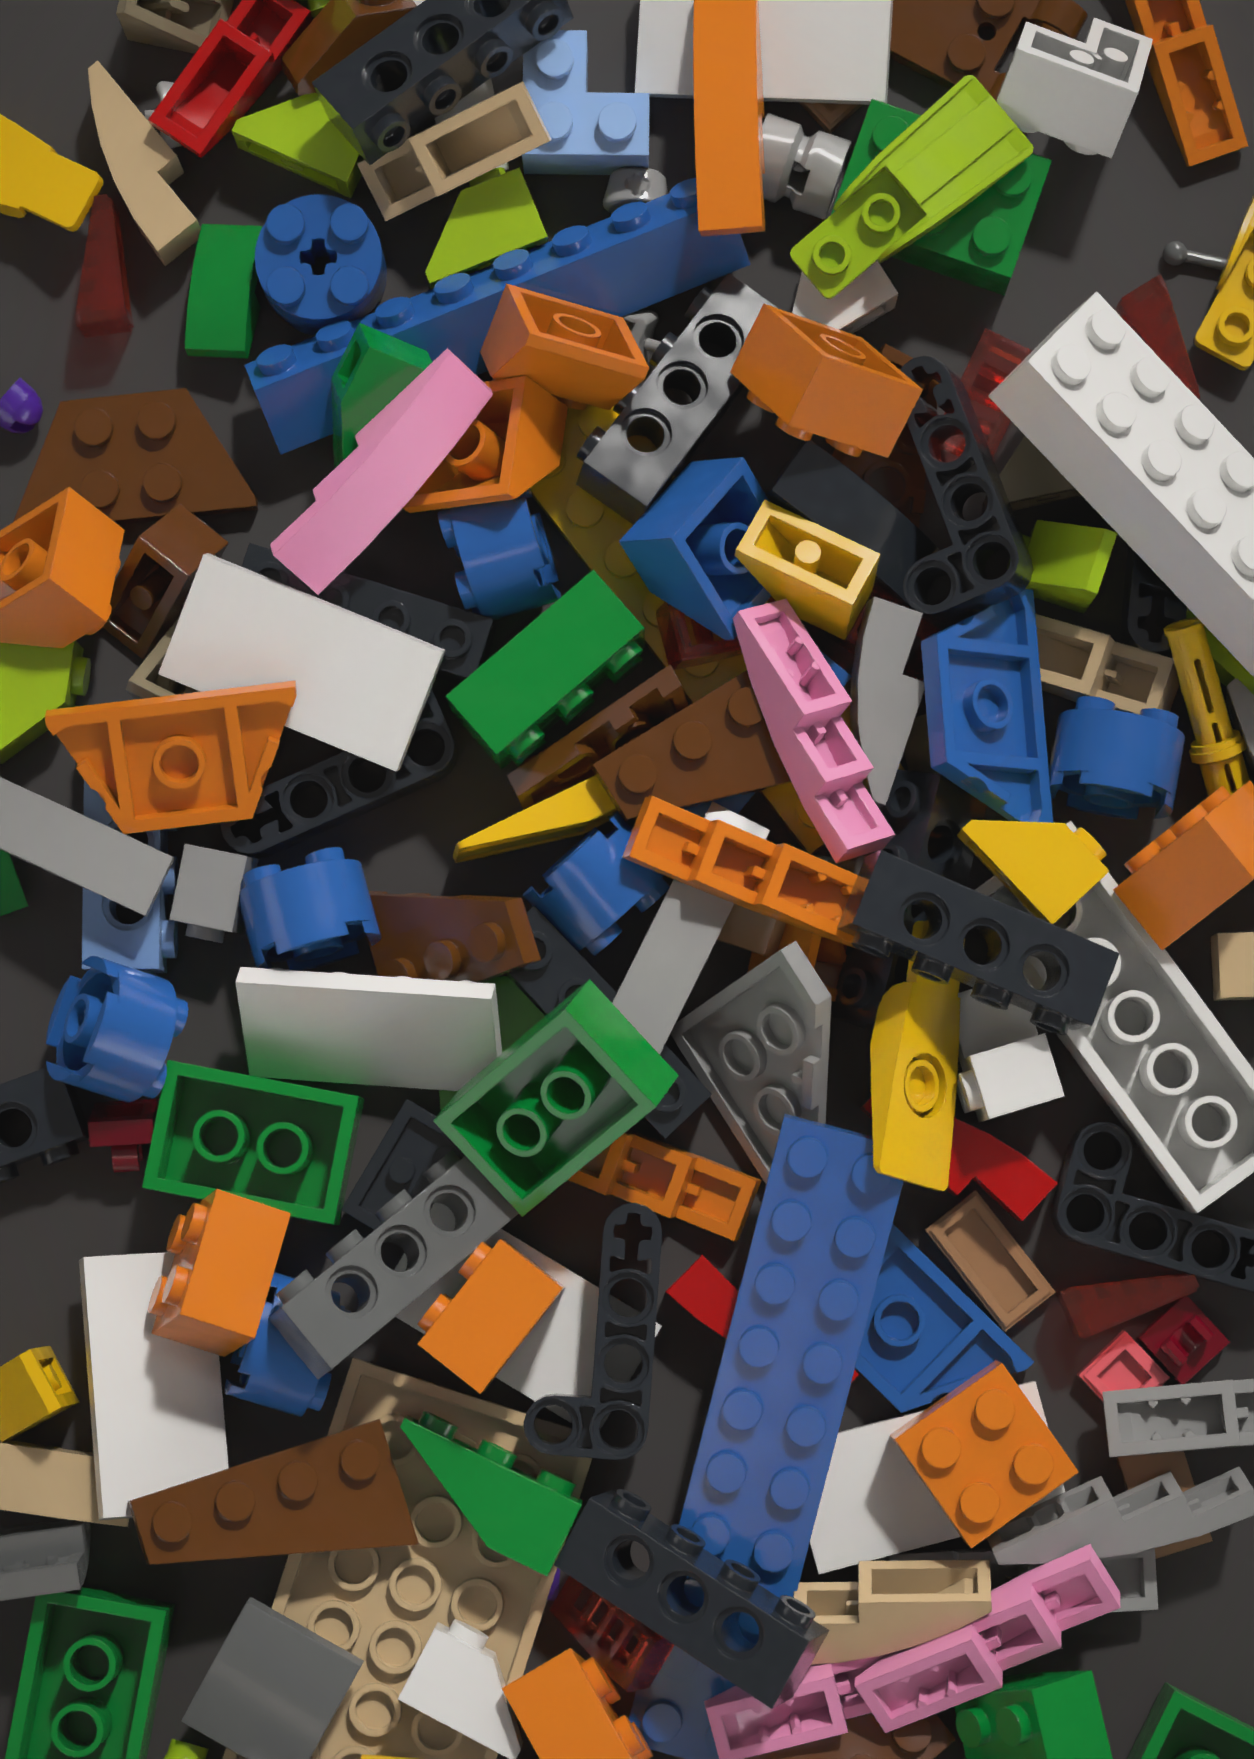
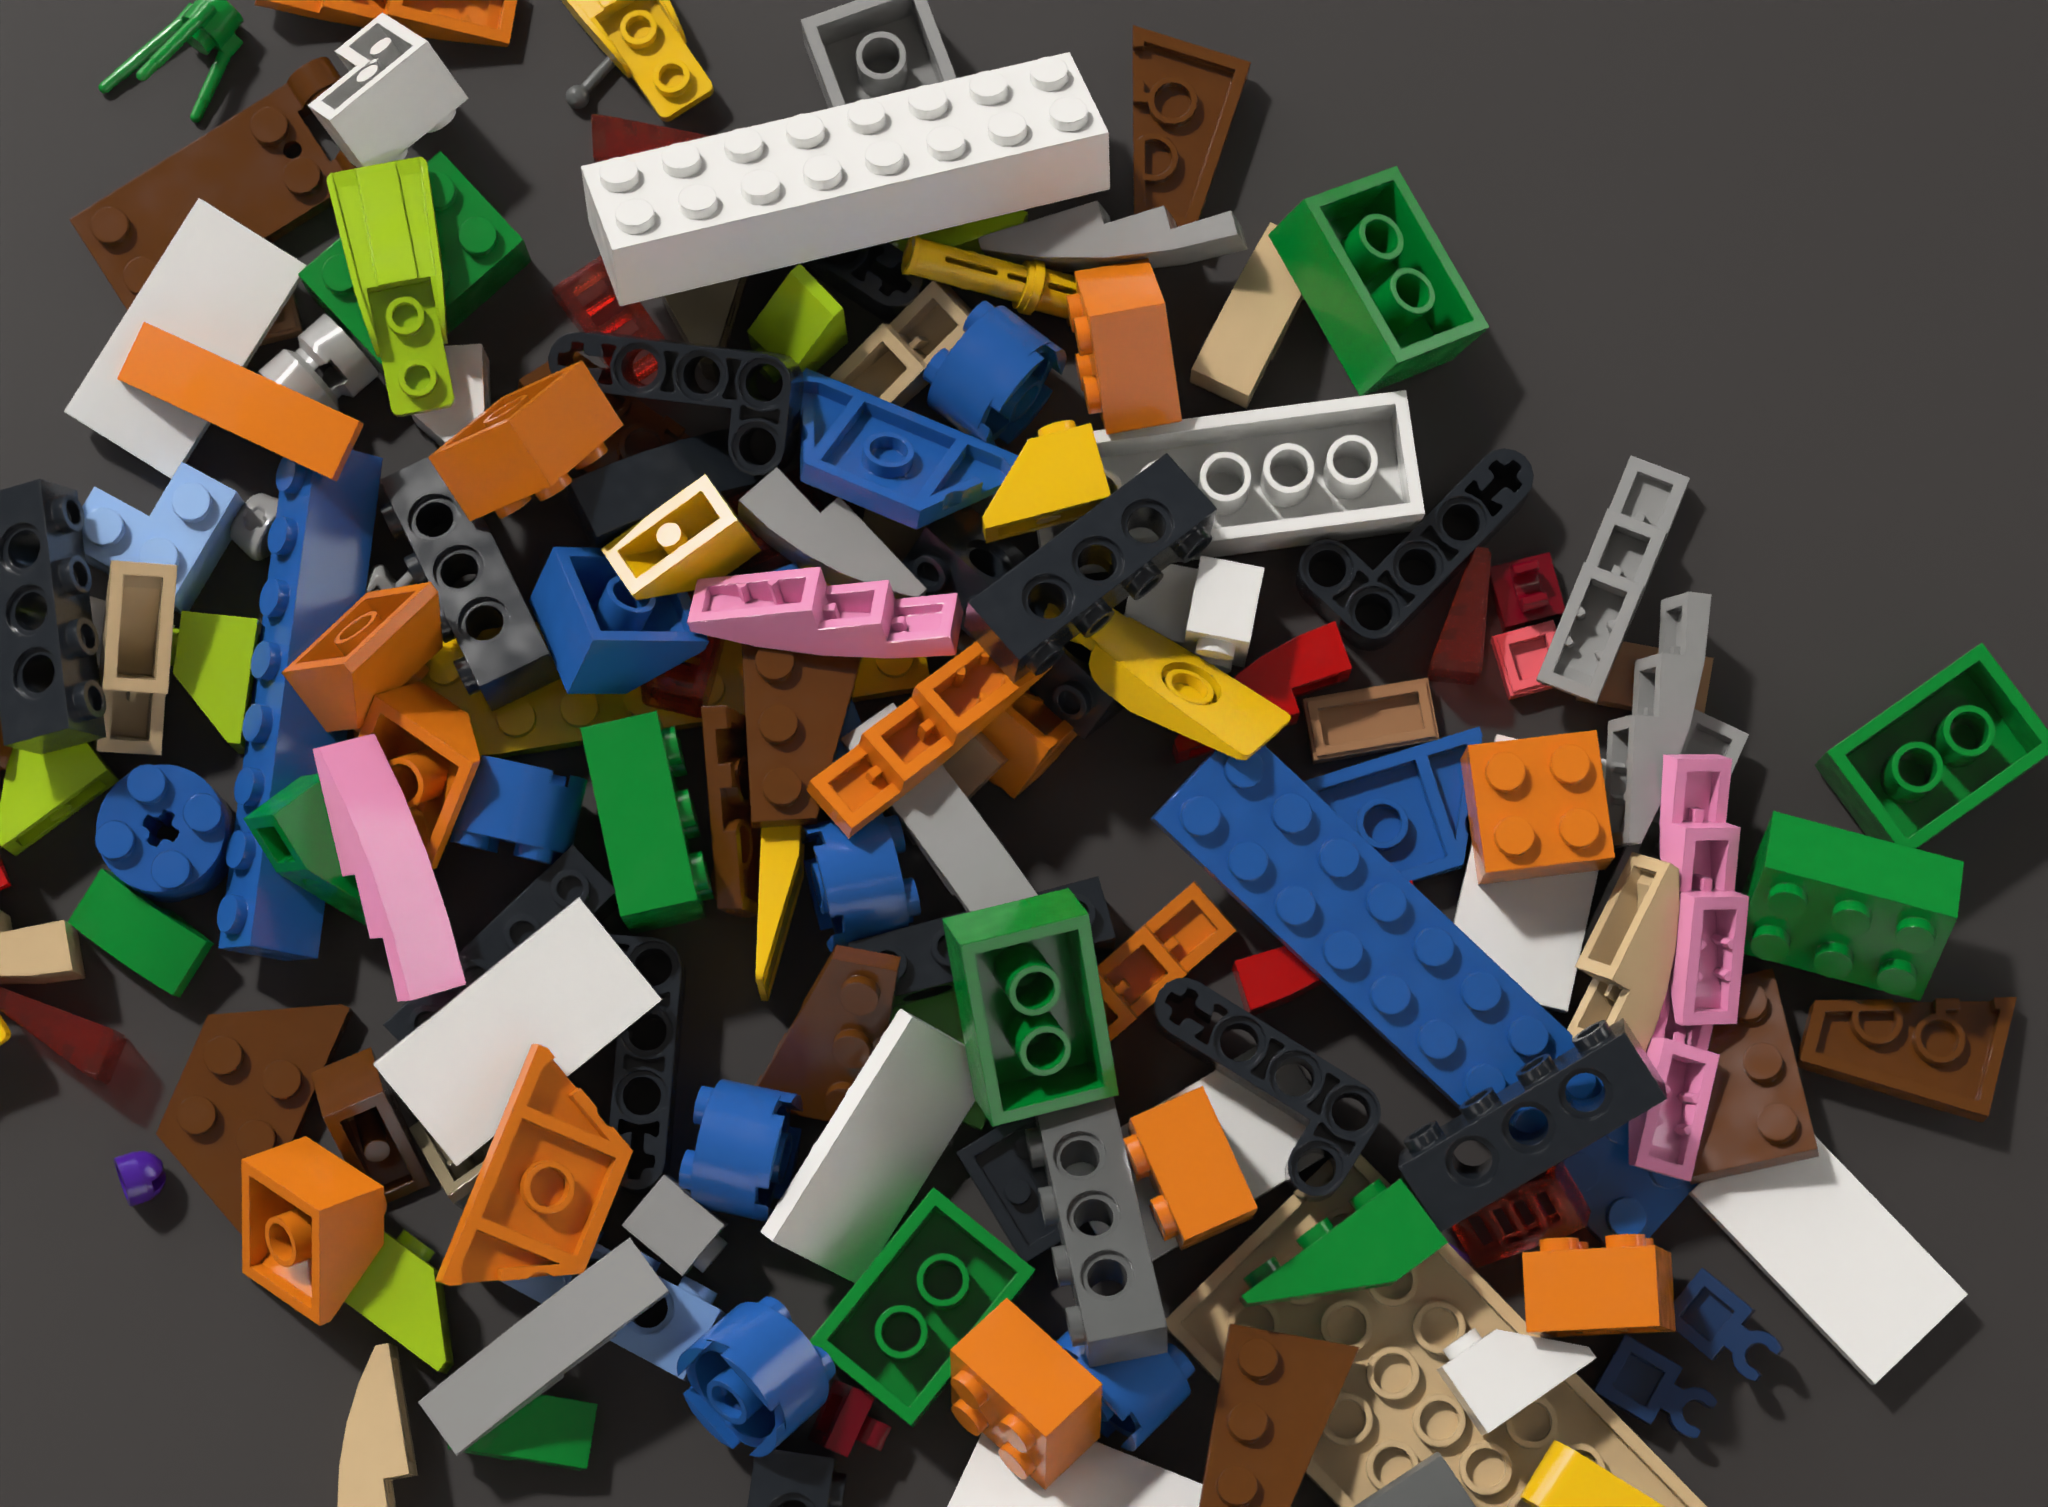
camera: 65 degrees left, 5 degrees down
light grey plate [670,941,832,1184] -> none

